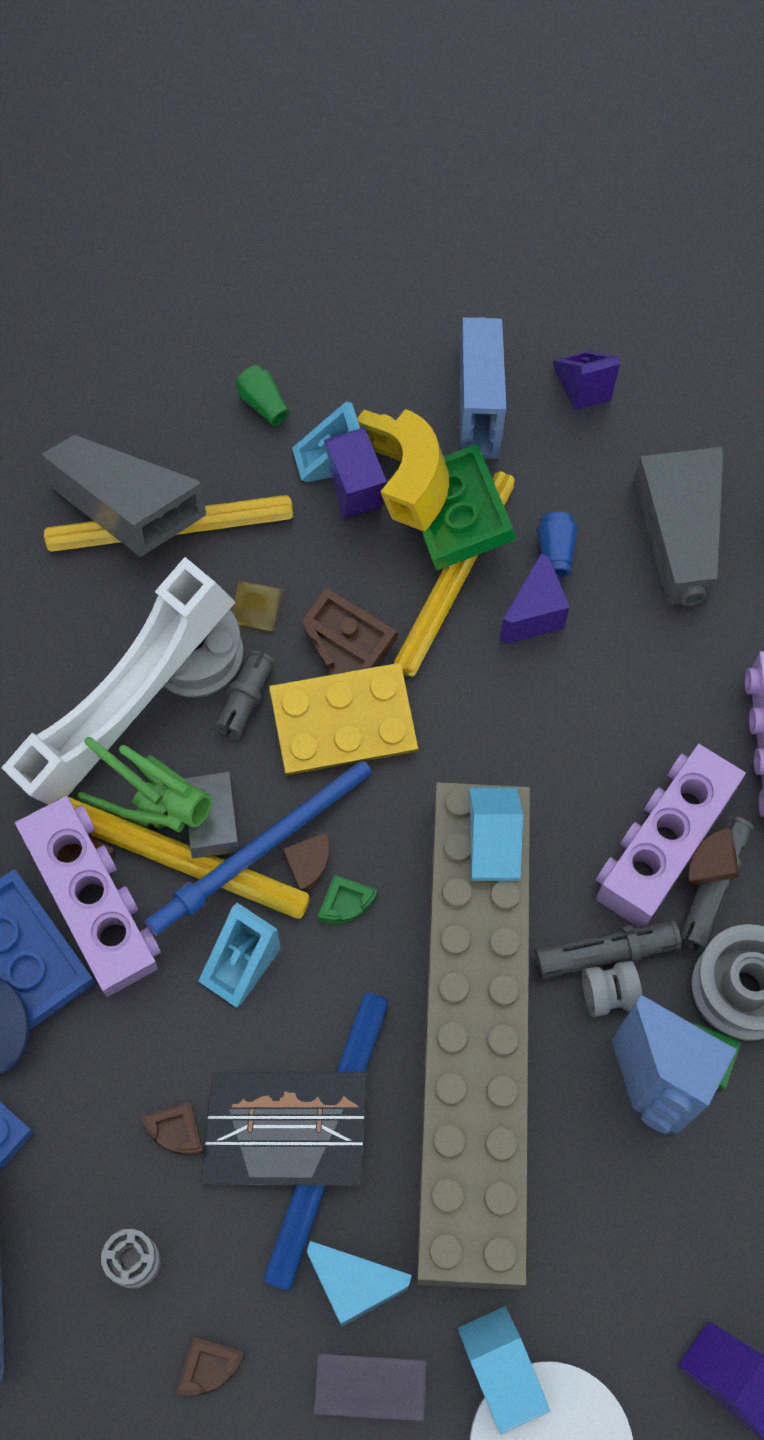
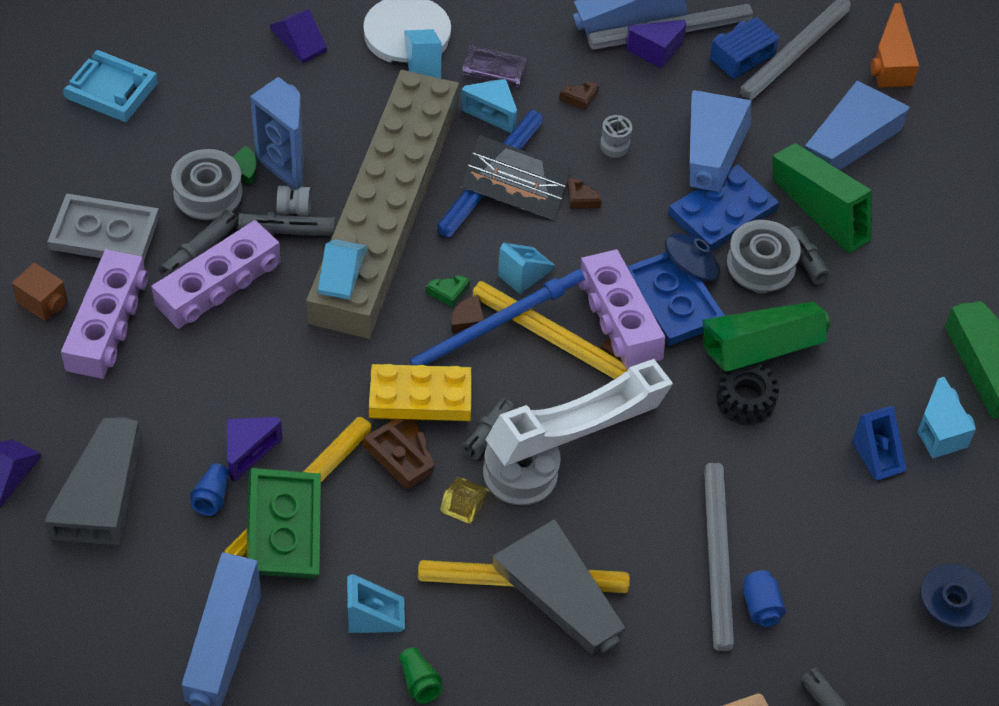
camera: 170 degrees left, 10 degrees down
bright green plant [77,737,169,829] -> none
bright green plant [119,745,213,832] -> none
flat silver tile [184,772,239,859] -> none
dark purple slope [324,428,387,519] -> none
yellow arch [357,409,449,532] -> none
dark purple slope [553,351,620,410] -> none
reddish brown tile [689,828,740,885] -> none

